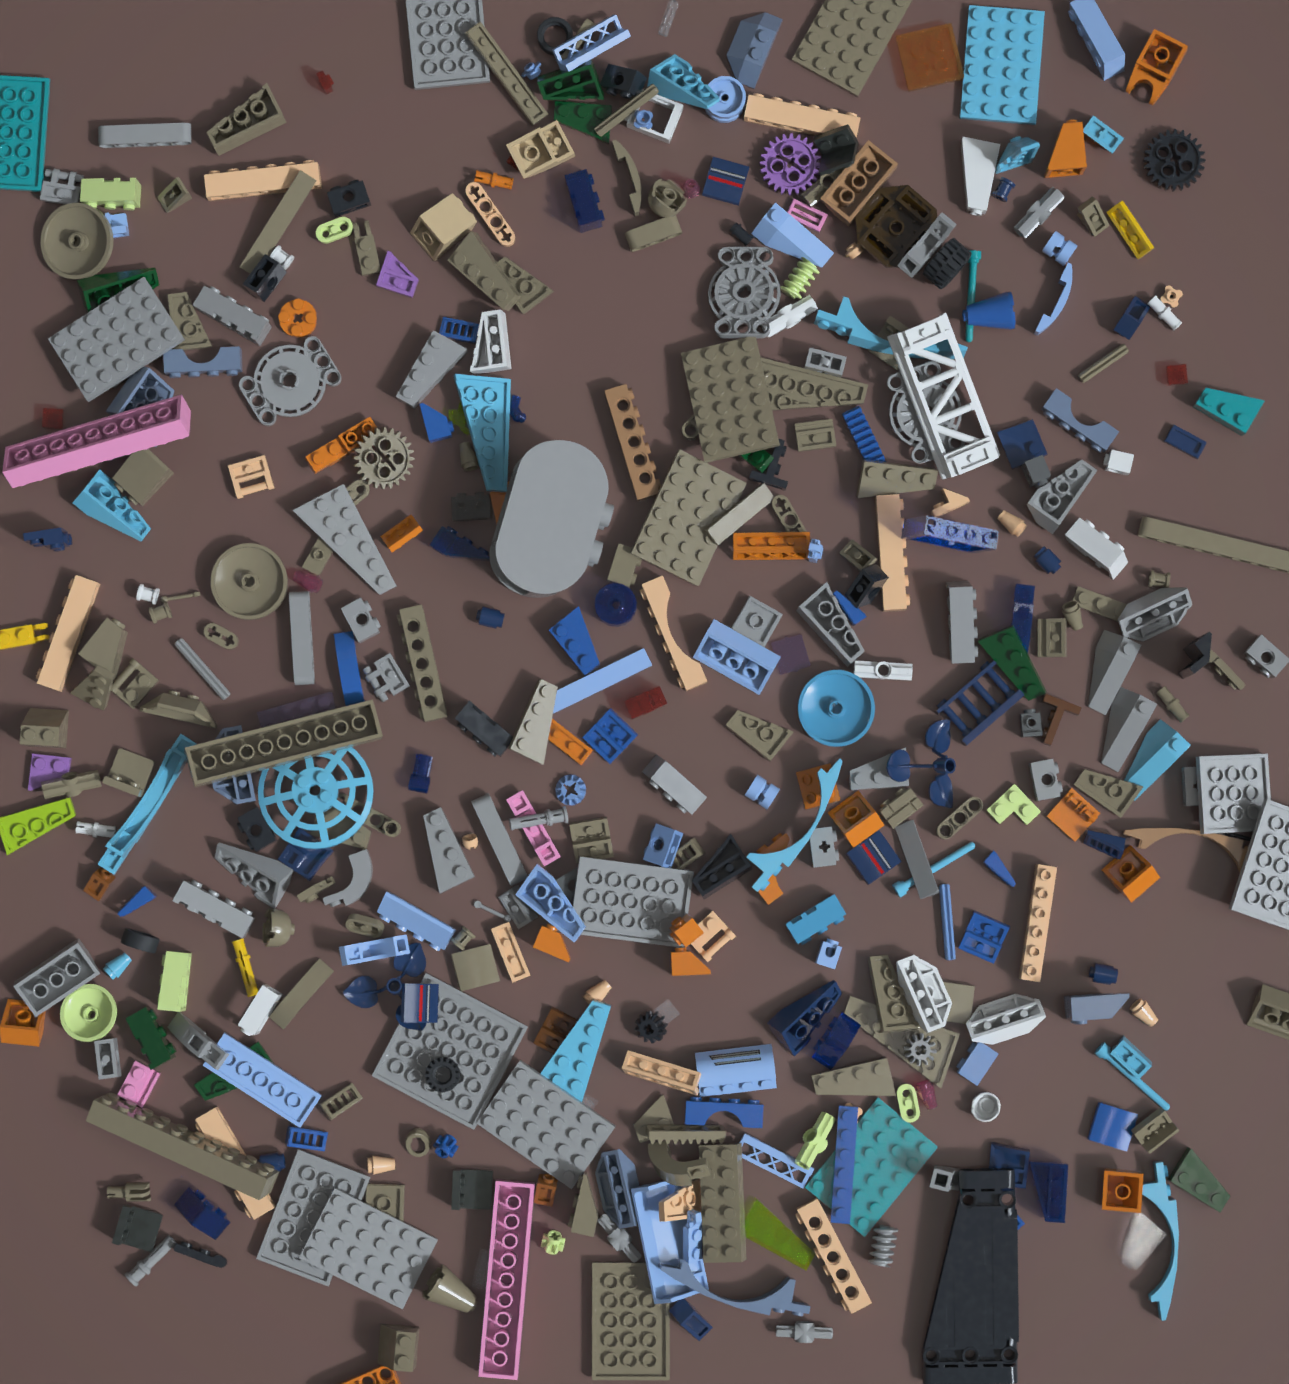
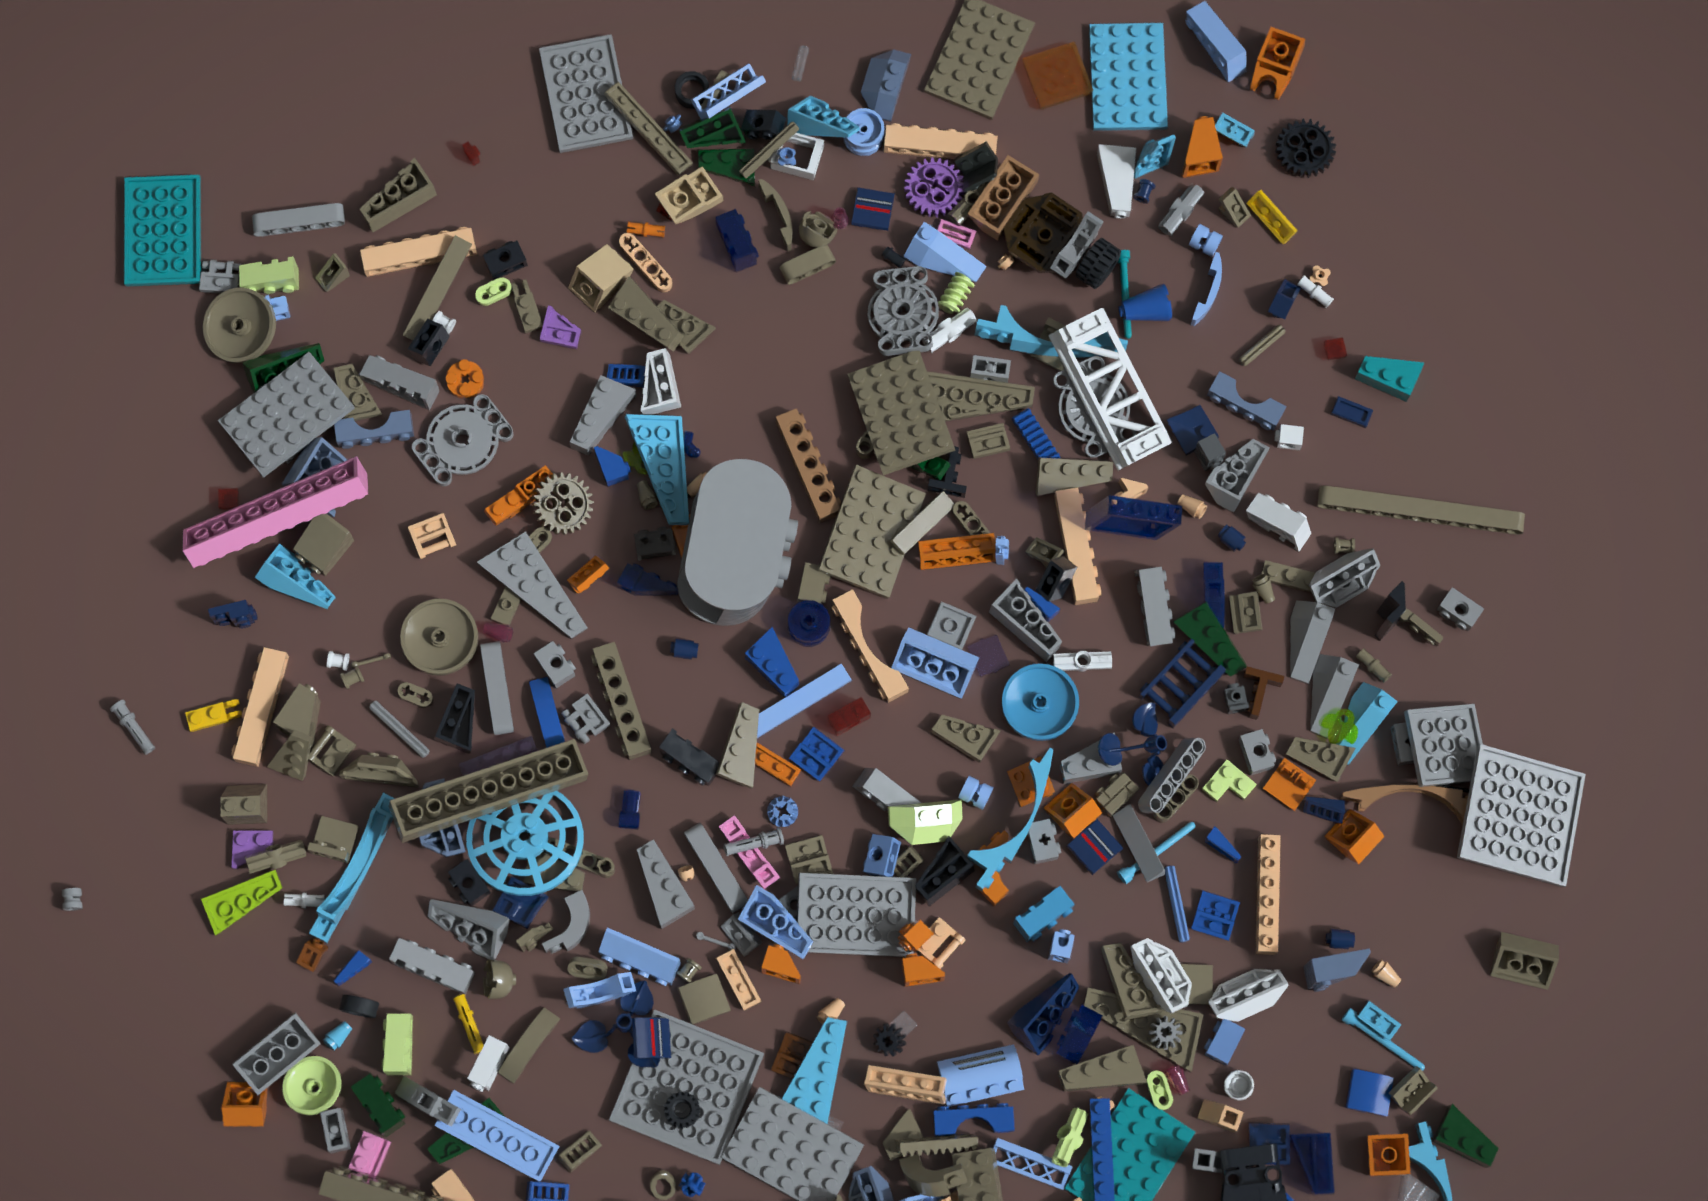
camera: 15 degrees left, 10 degrees down
none -> black wedge [434,683,475,754]
none -> light nougat cone [687,472,707,497]
none -> yellowish green wedge [888,800,962,845]
none -> light grey beam [1138,738,1206,813]
none -> light nougat slope [1197,1099,1244,1133]
none -> clear neon green plate [1321,709,1358,744]

